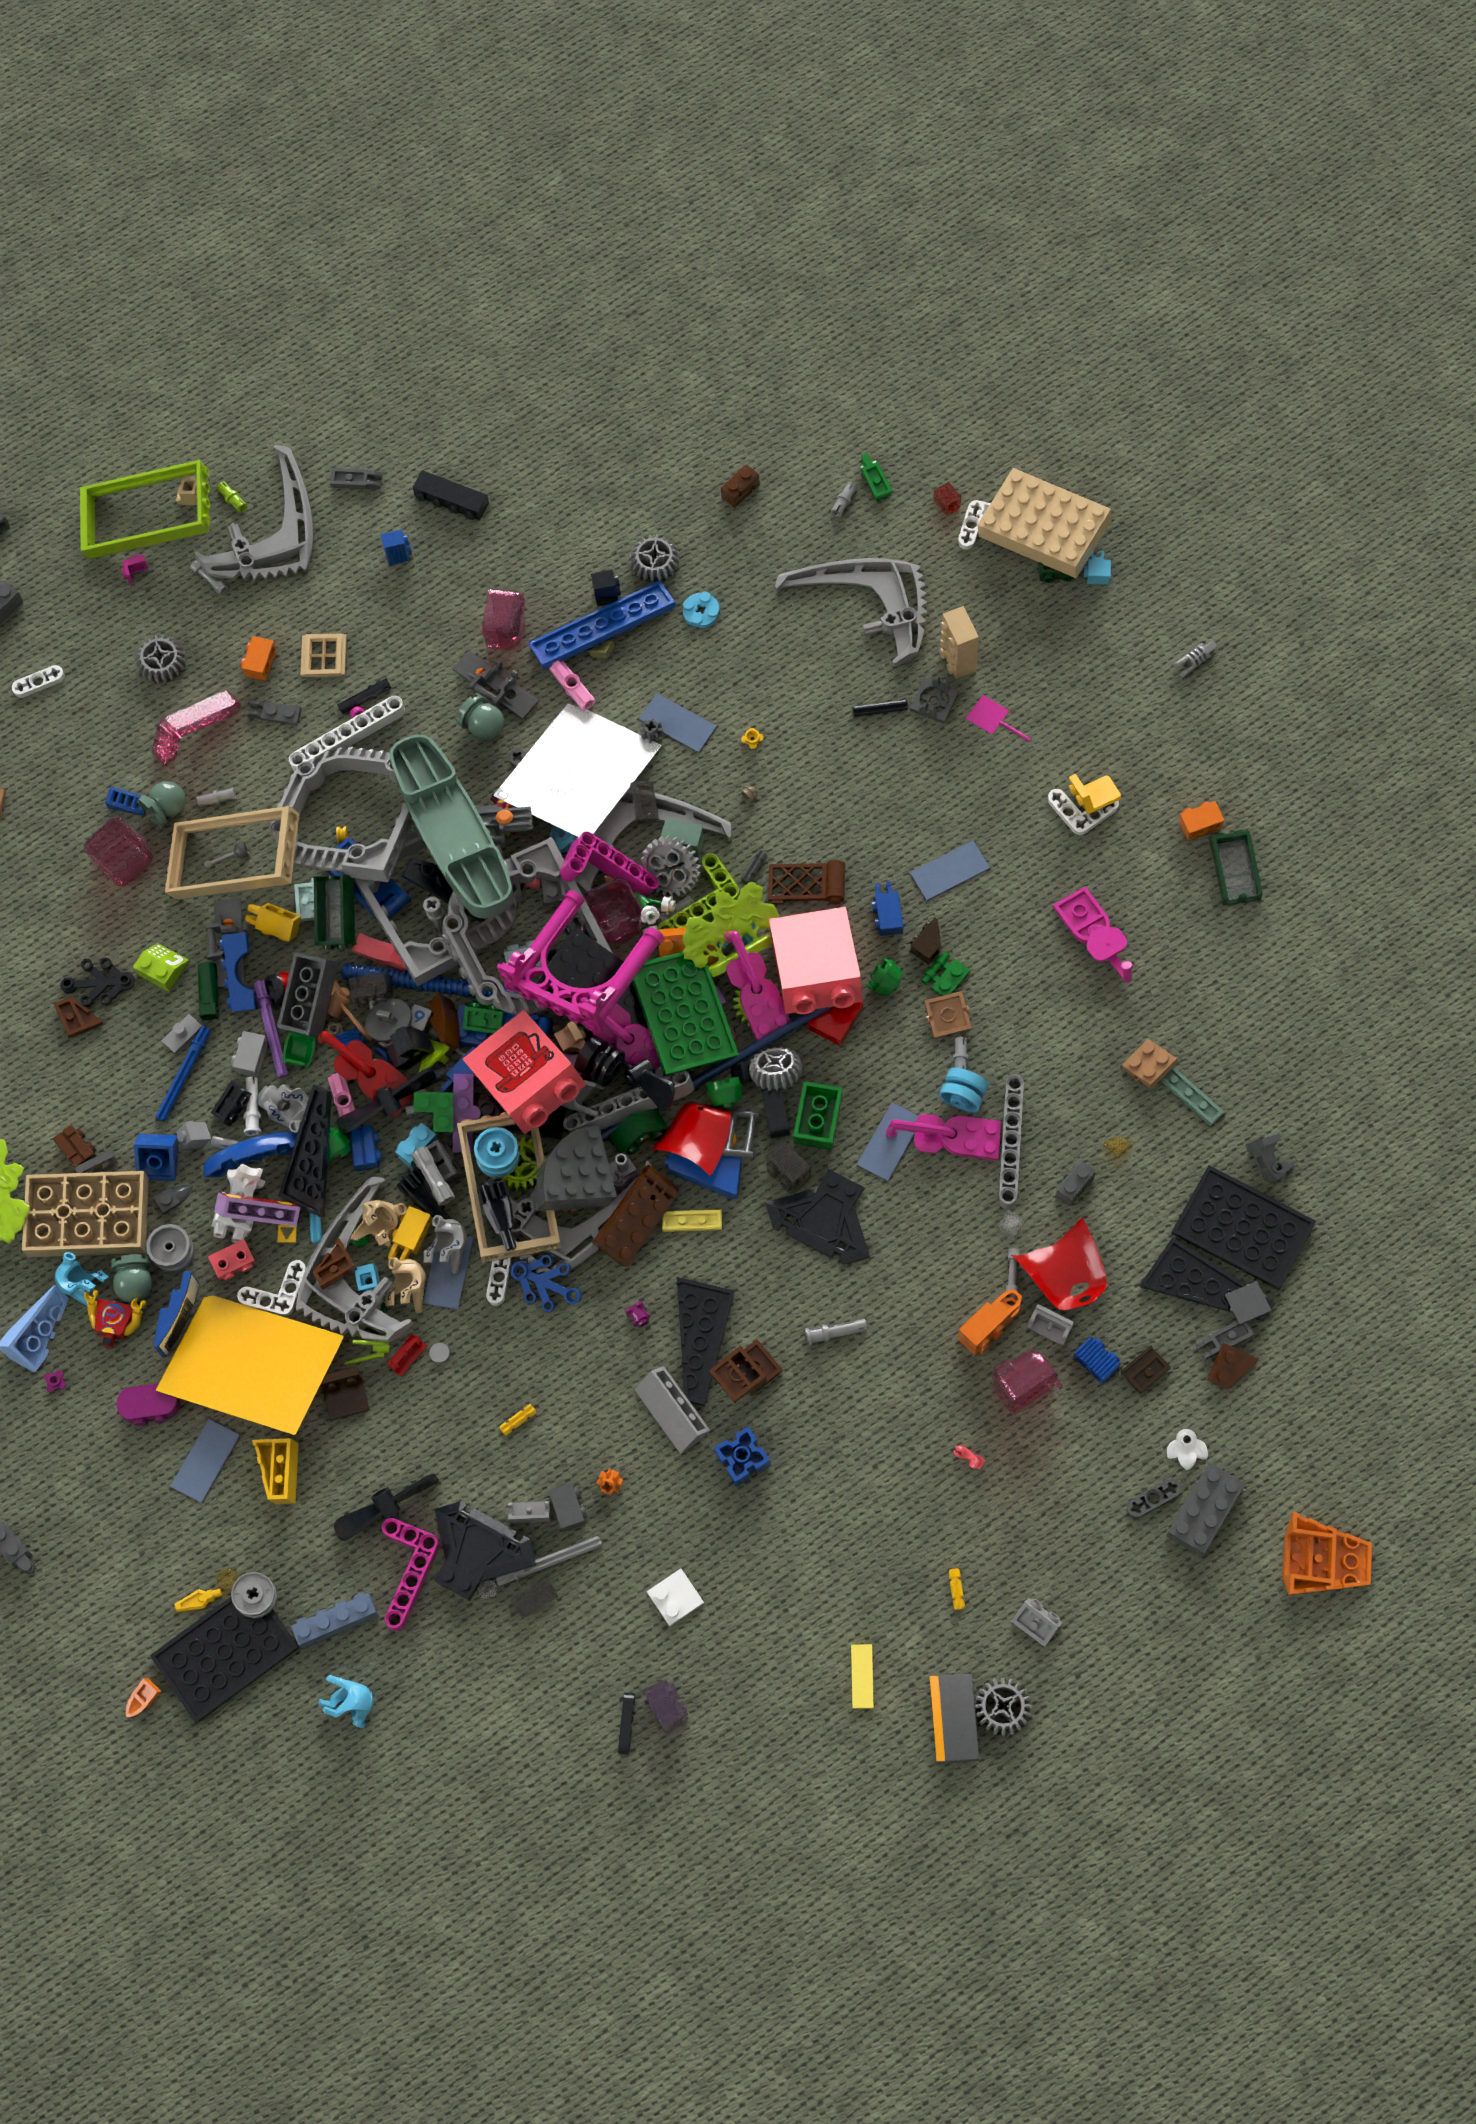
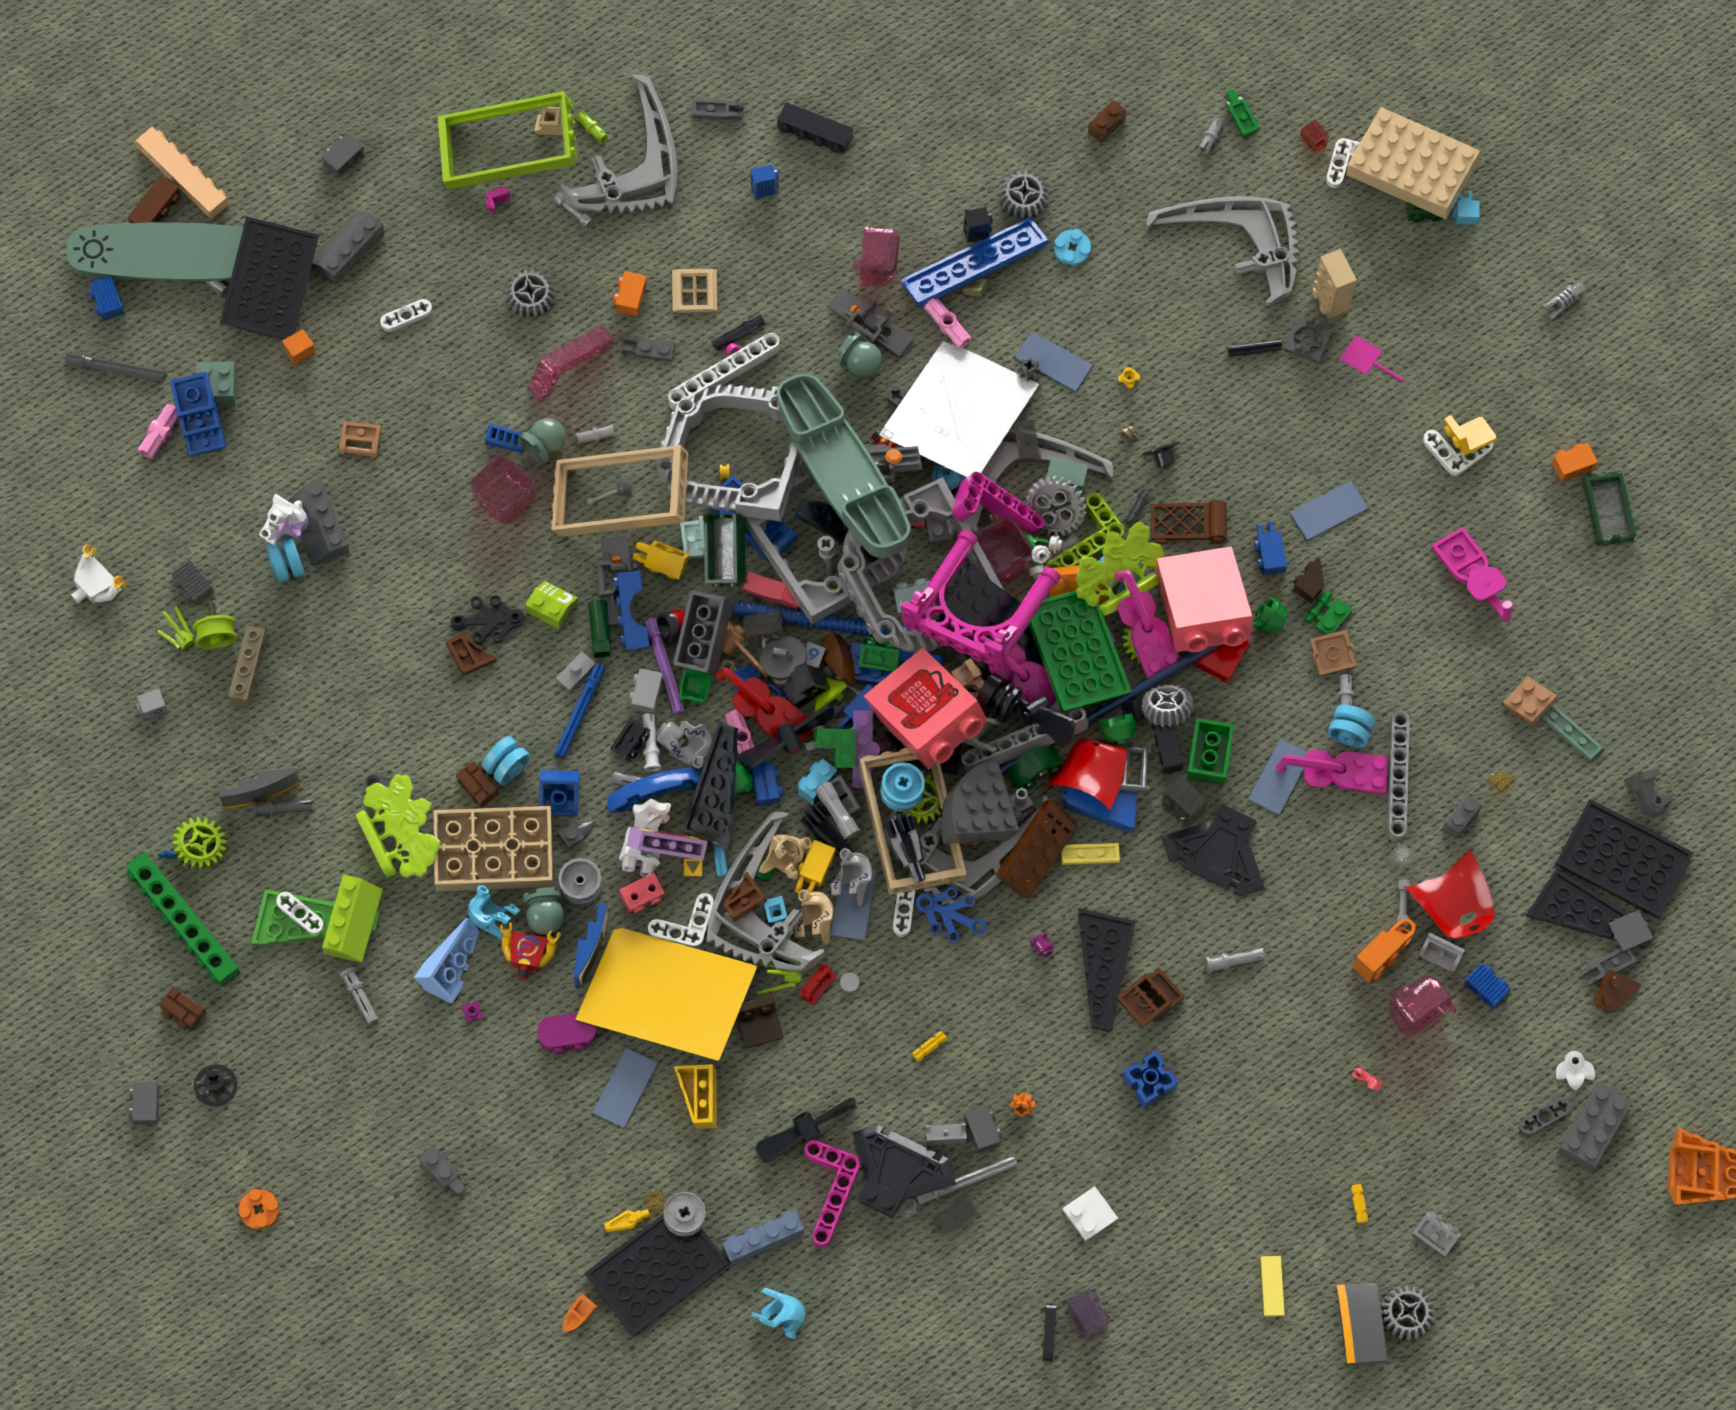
camera: 10 degrees left, 0 degrees up
dark grey plate [75,1150,118,1173] -> none
light grey brick [176,1121,211,1150] -> none
light grey brick [634,1366,710,1454] -> none
dark brown plate [1120,1346,1171,1394] -> none
none -> medium azure wheel [481,736,531,786]
none -> black wheel [1142,441,1181,468]

